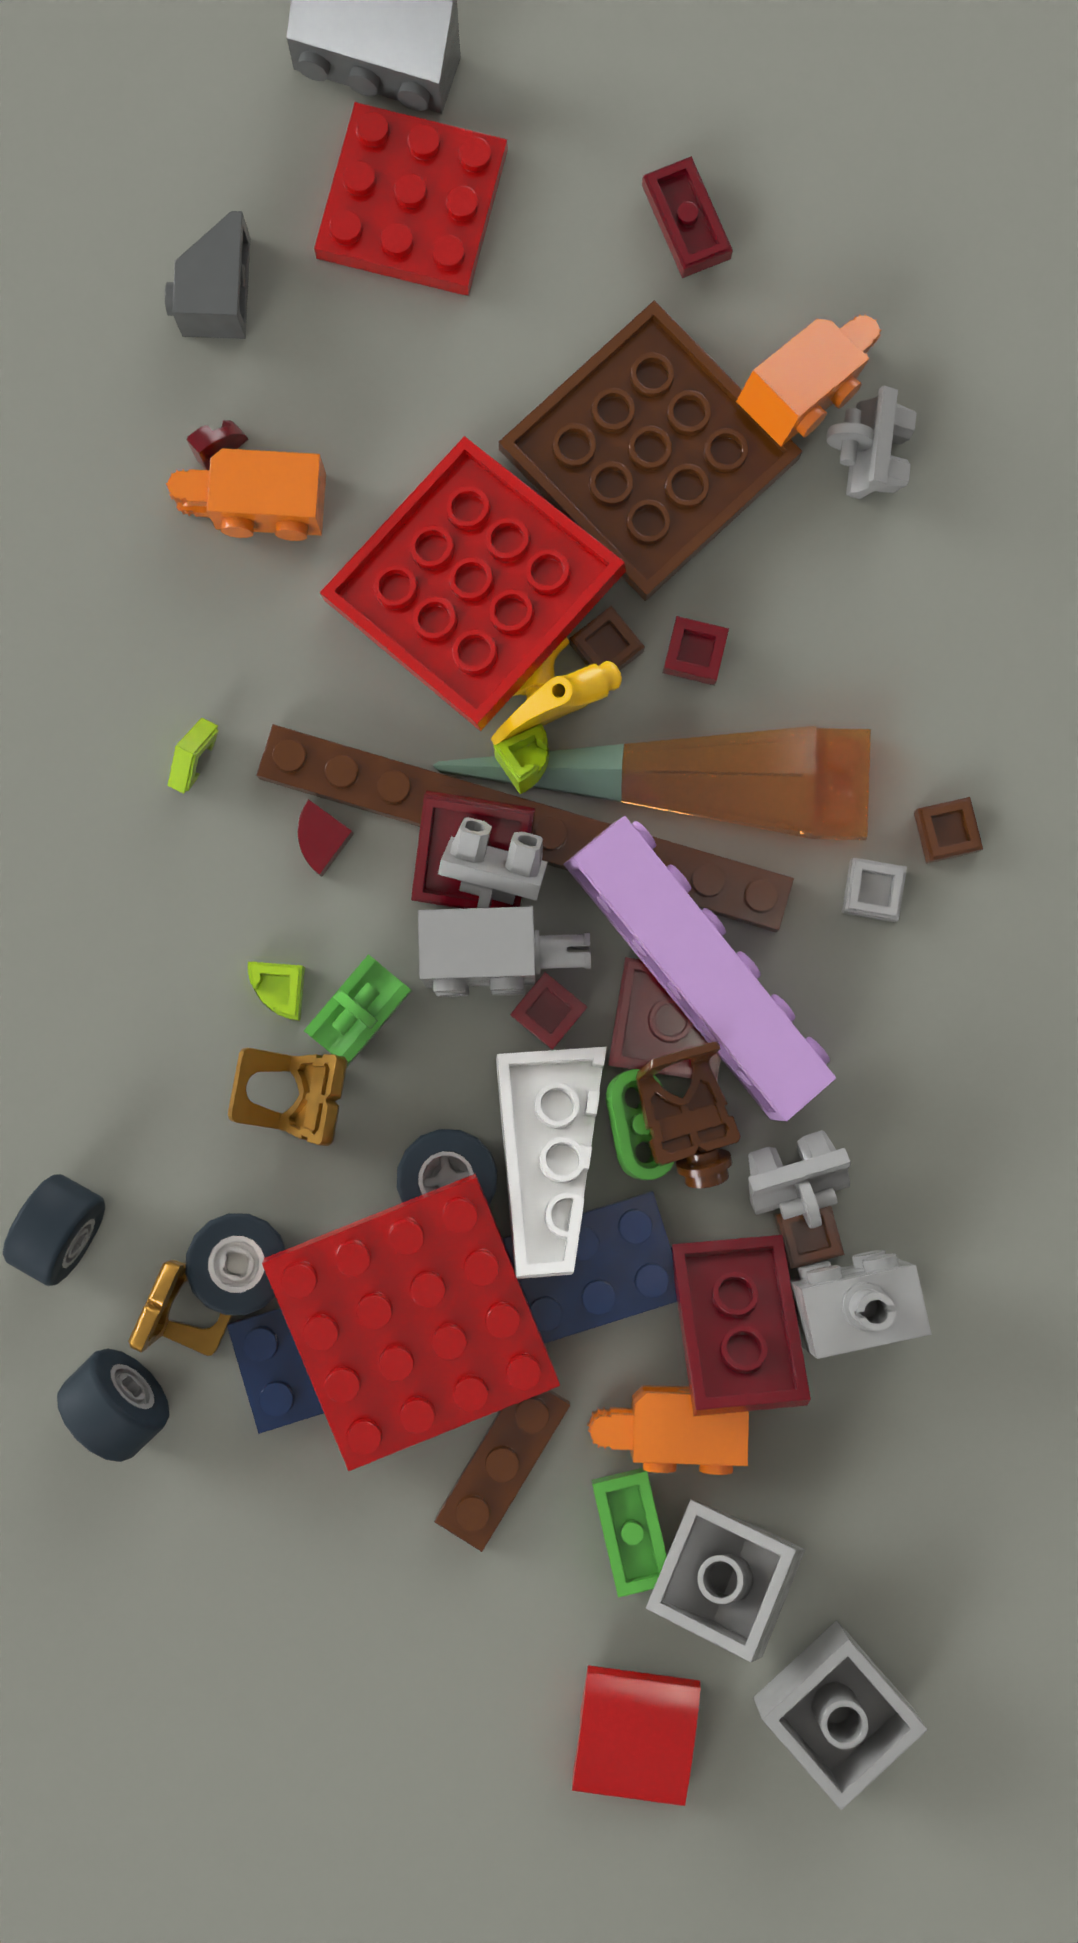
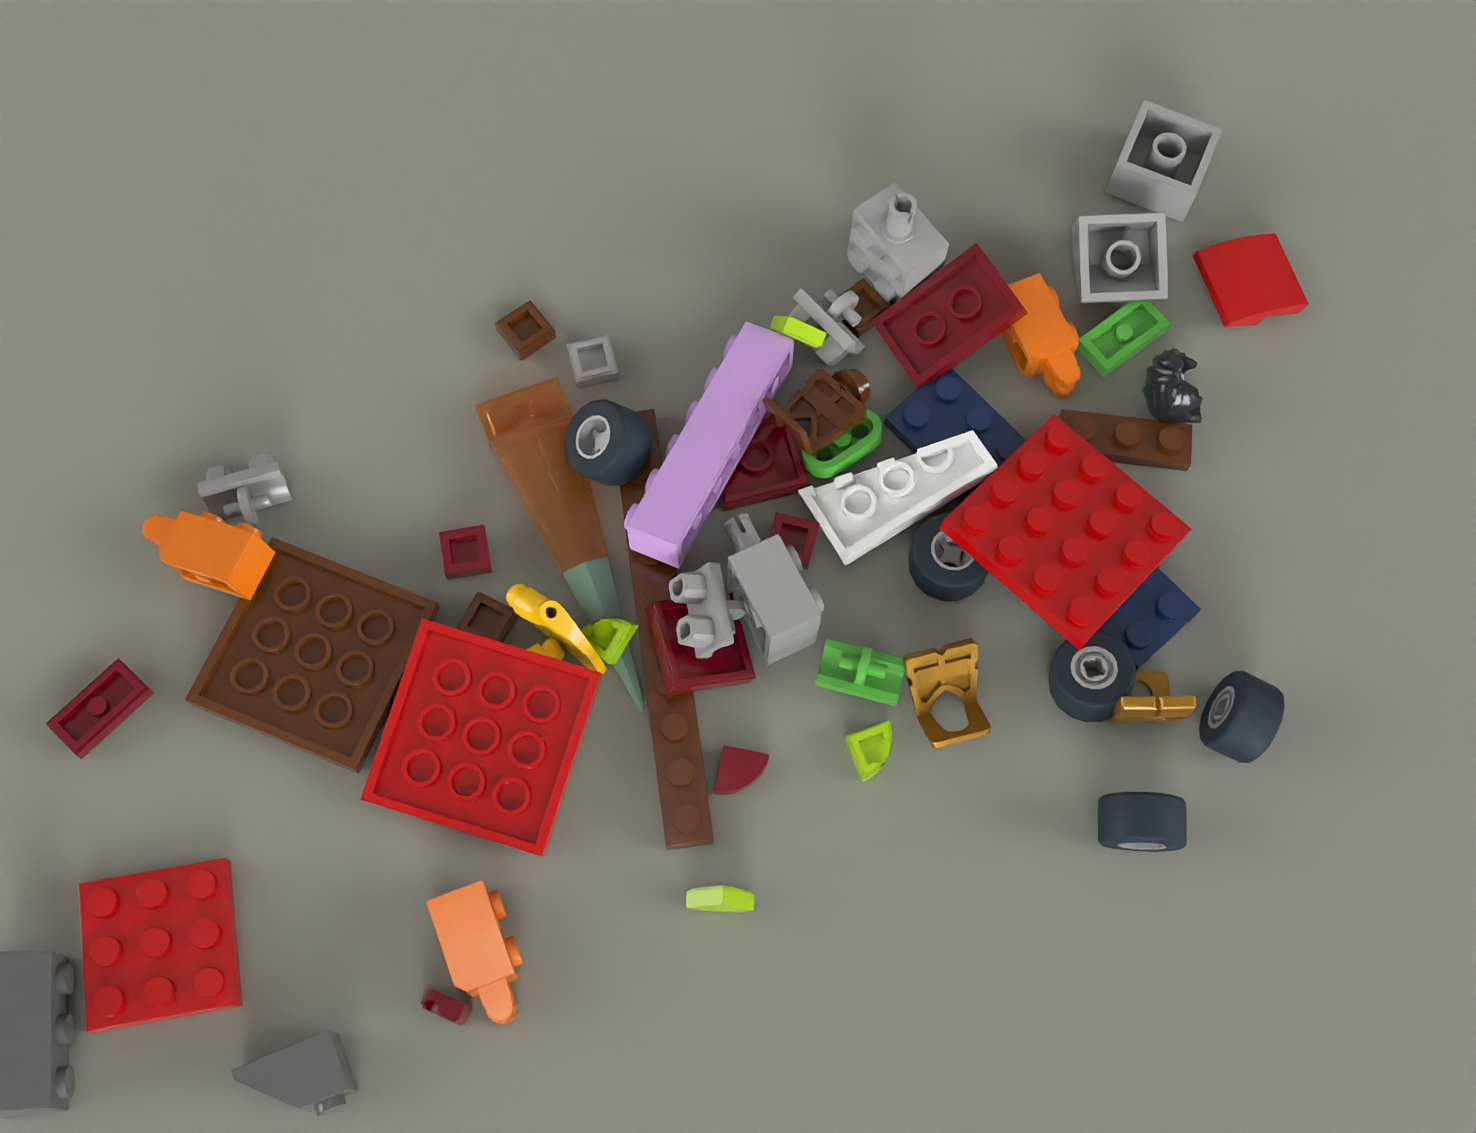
camera: 115 degrees left, 15 degrees down
none -> black wheel [564,399,651,486]
none -> lime tile [769,315,827,348]
none -> black hair [1142,348,1203,423]

